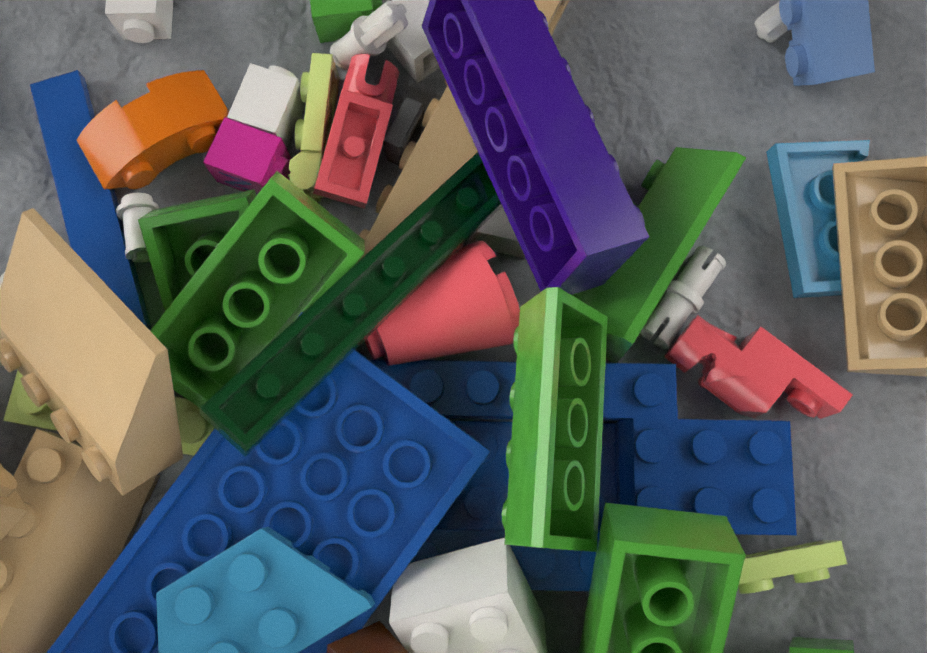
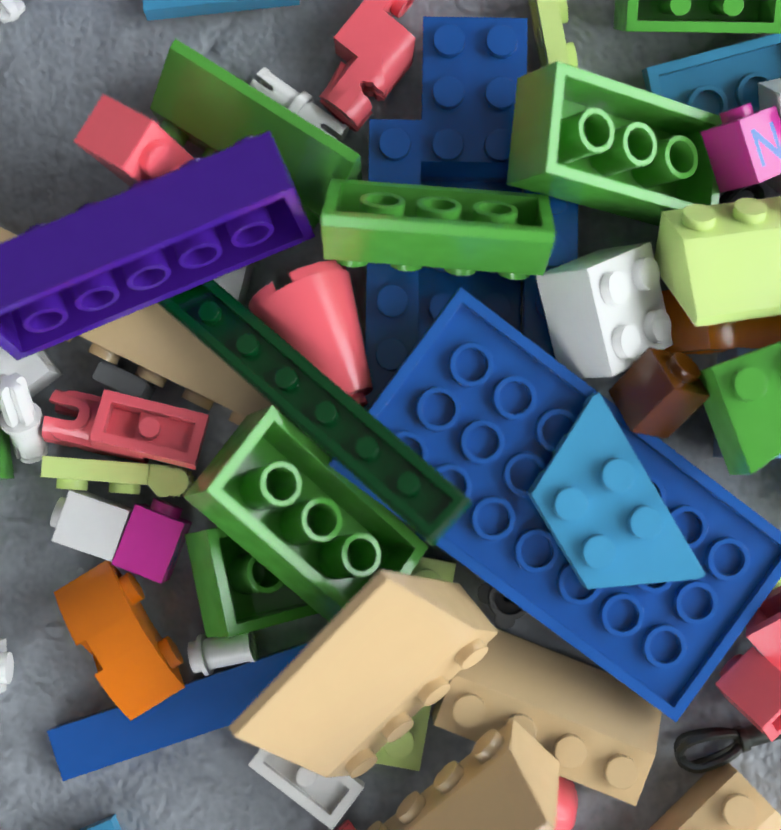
camera: 90 degrees left, 10 degrees up
none -> coral brick [73,94,195,186]

